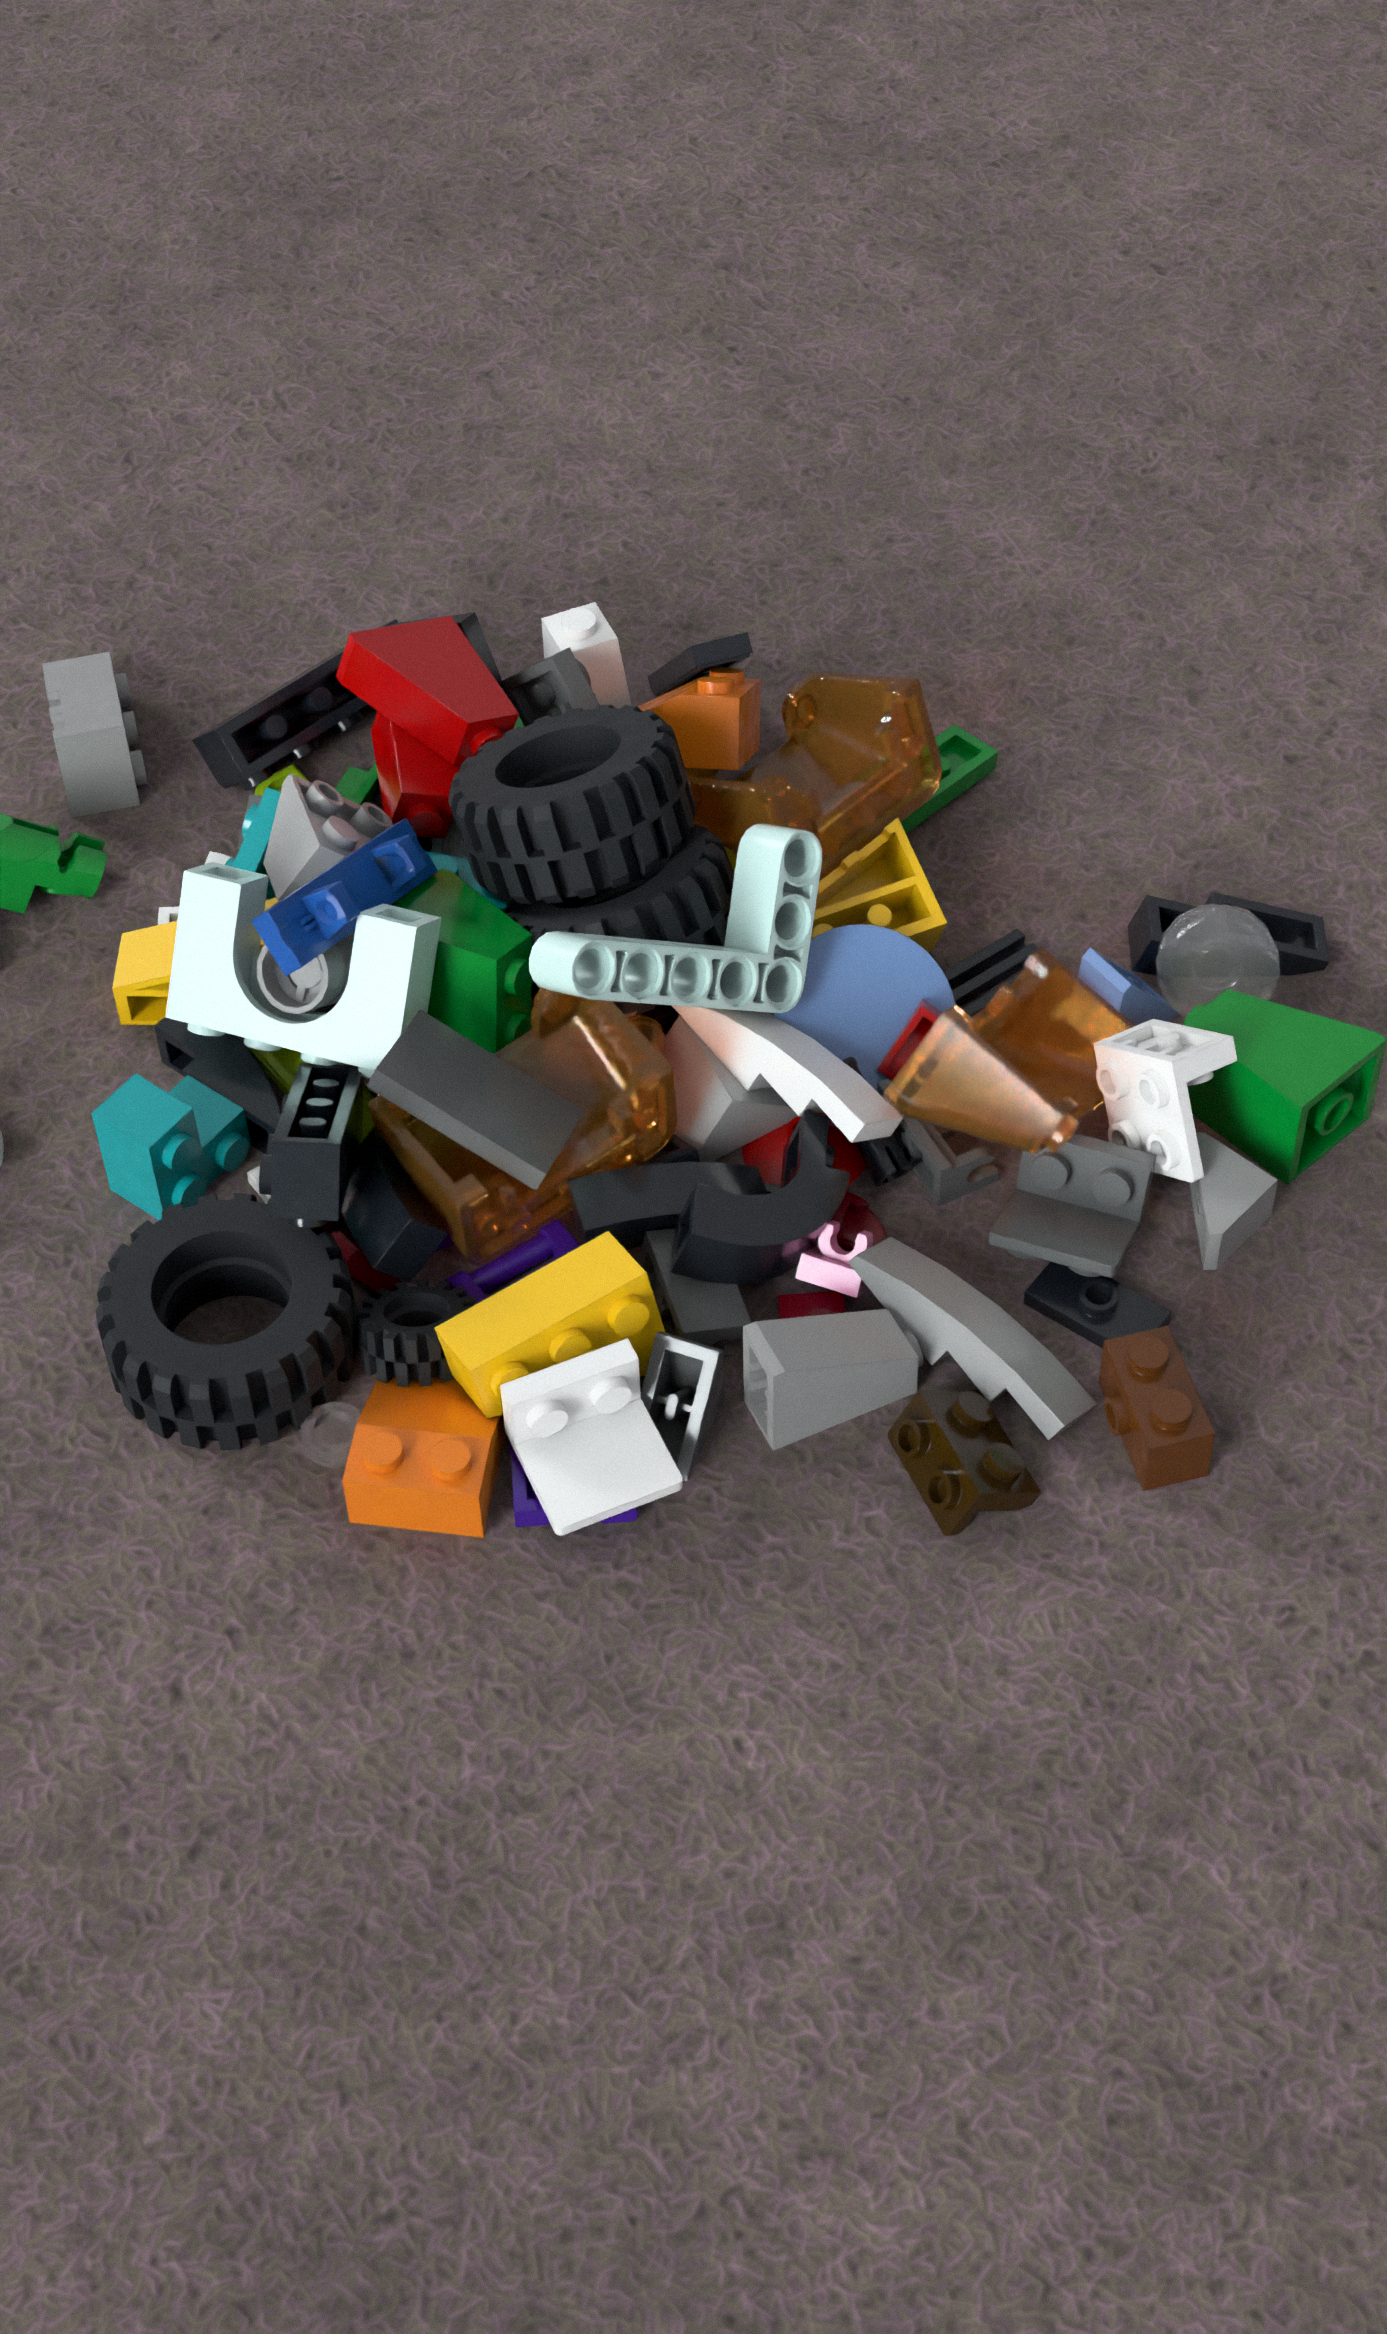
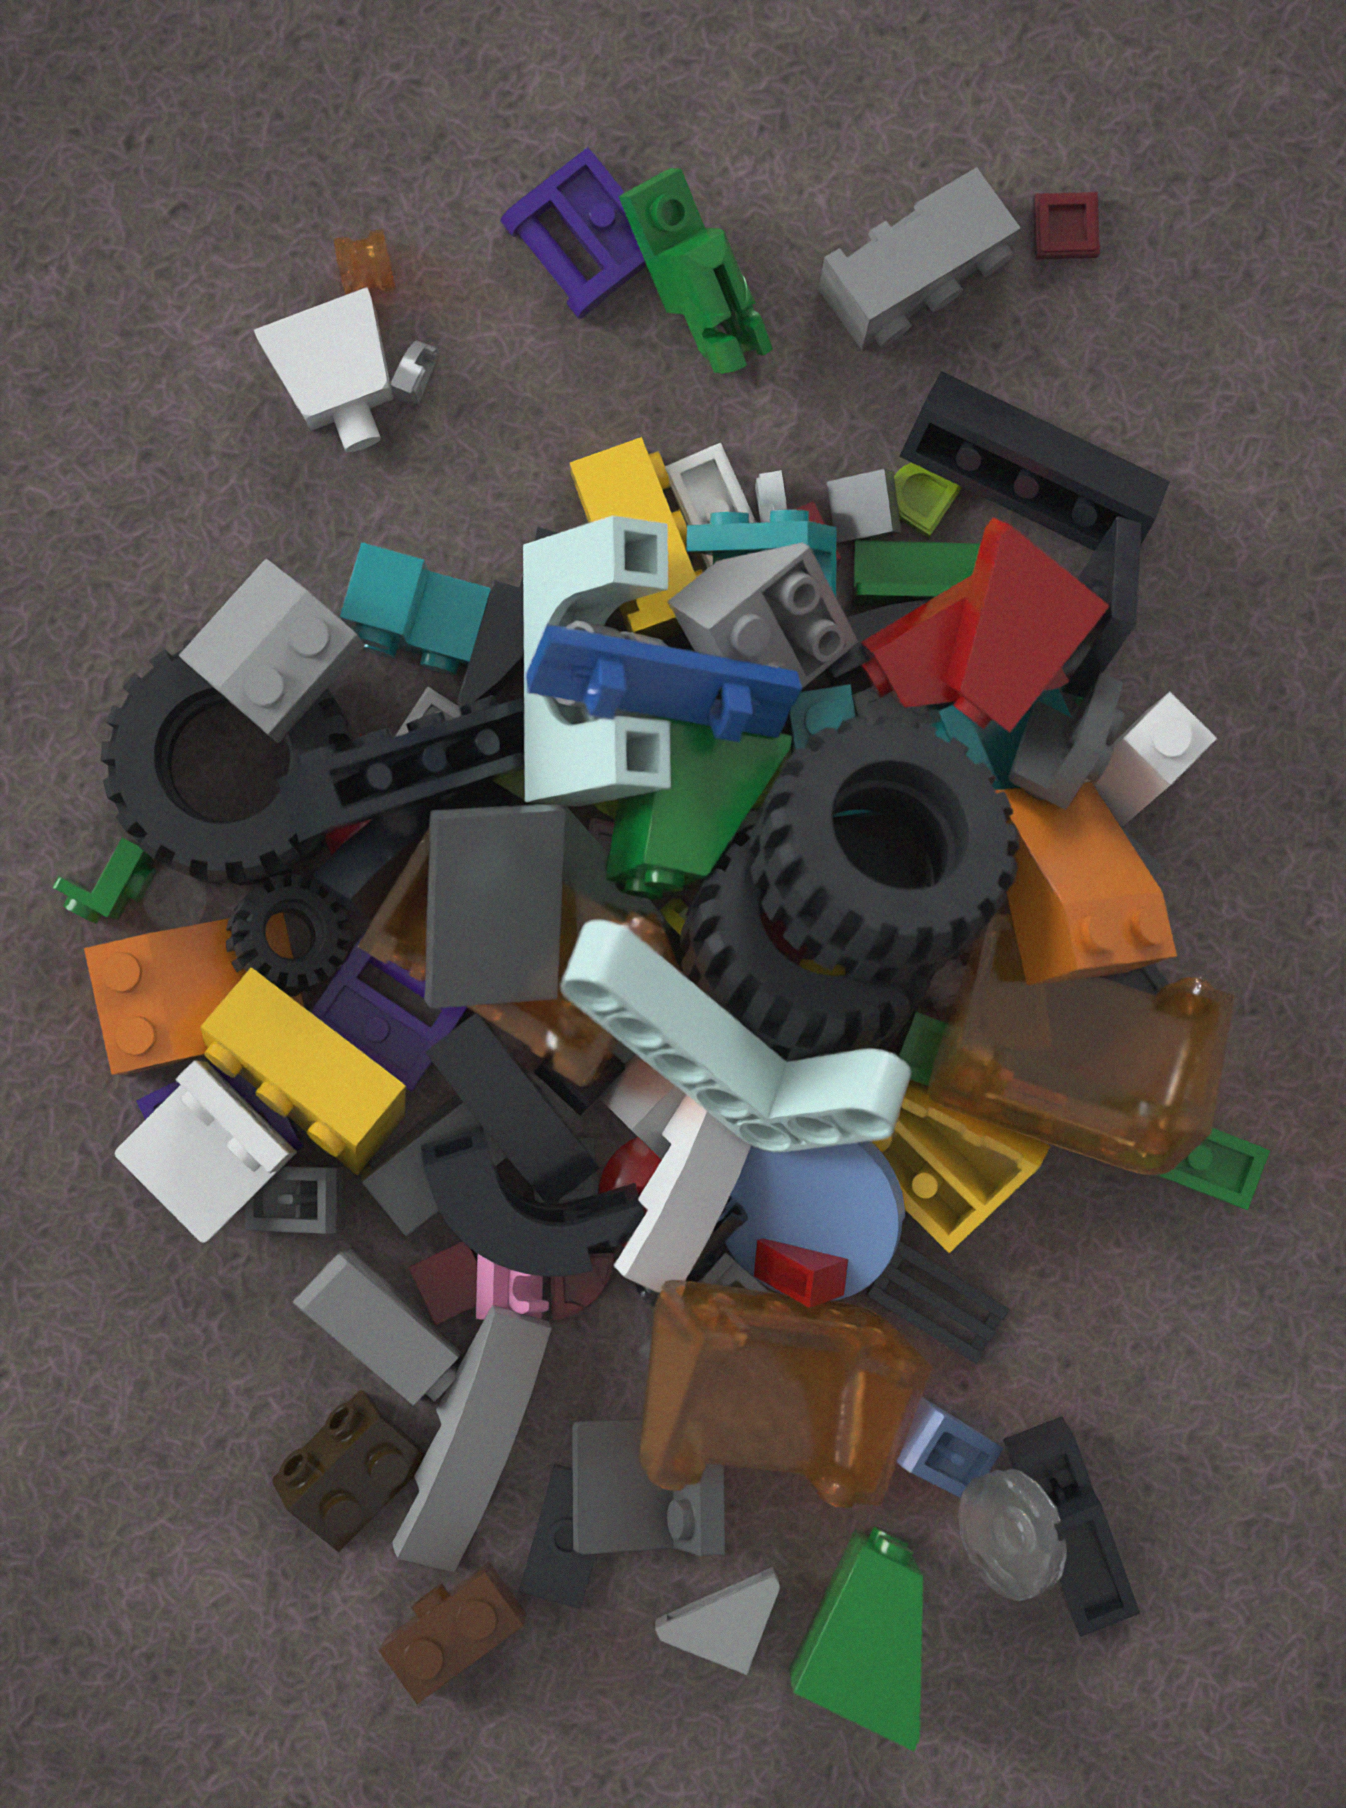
camera: 65 degrees right, 35 degrees up
black tile [648,632,753,697] -> none
white bracket [1093,1019,1237,1183] -> none
none -> green bracket [52,837,156,924]
none -> light grey slope [179,559,365,743]
none -> dark red tile [1033,192,1100,260]

